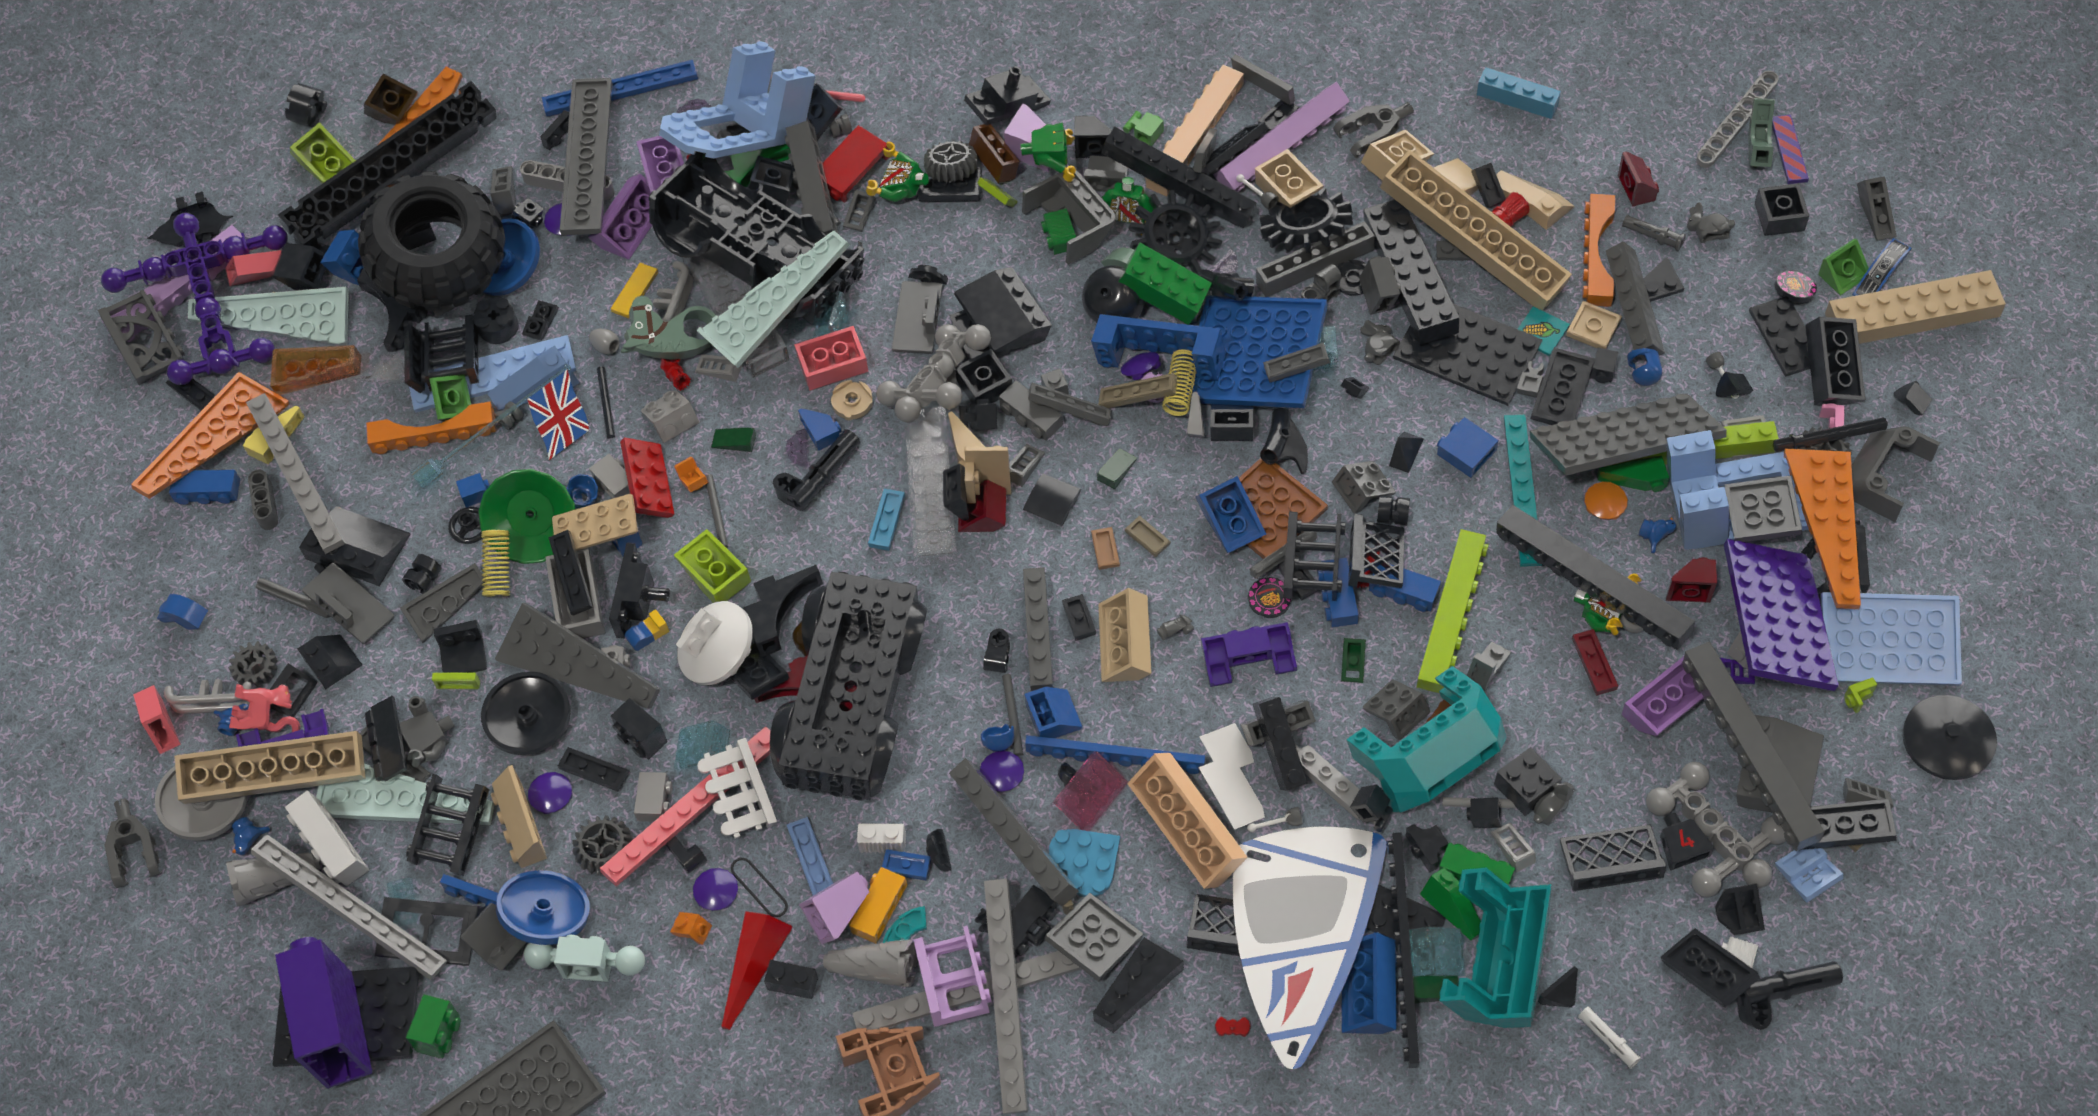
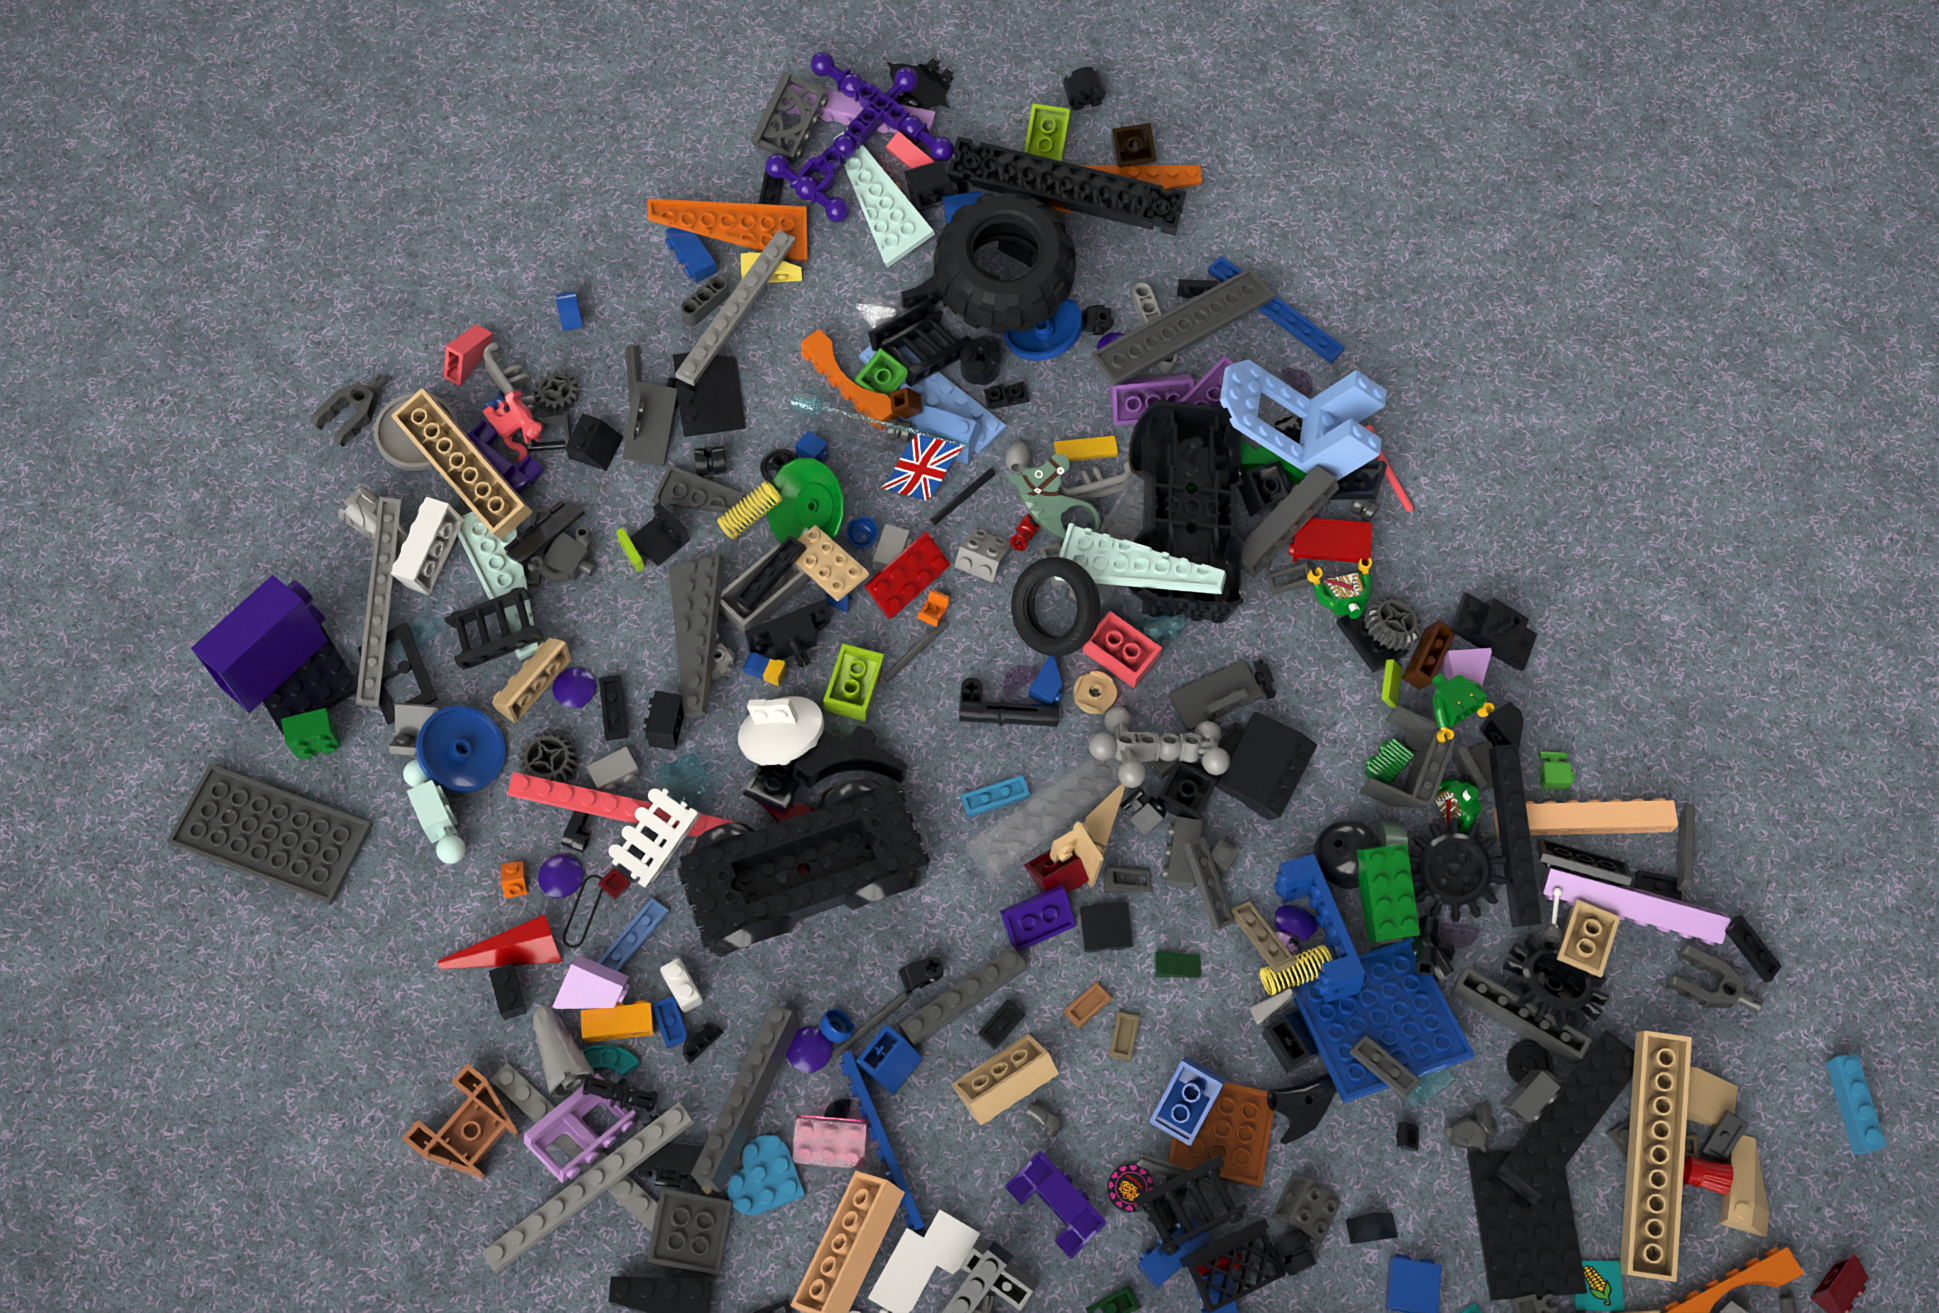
camera: 50 degrees right, 5 degrees up
blue animal [232,817,270,856] -> none
clear orange wedge [270,345,361,395] -> none
blue plate [440,874,498,907] -> none
black dish [481,672,571,755] -> none
dark grey slope [490,166,516,216] -> none
dark green slope [711,427,756,452] -> none
black tile [943,464,969,521] -> none
dark grey tile [1194,128,1217,173] -> none
dark grey piece [1301,264,1341,303] -> none
tan slope [1361,129,1434,181] -> none
none -> black piece [582,1074,657,1112]
none -> dark red plate [598,868,631,901]
none -> reddish brown brick [890,387,923,419]
none -> dark purple plate [999,885,1076,952]
none -> black tyre [1011,557,1101,656]
none -> black plate [1725,915,1782,982]

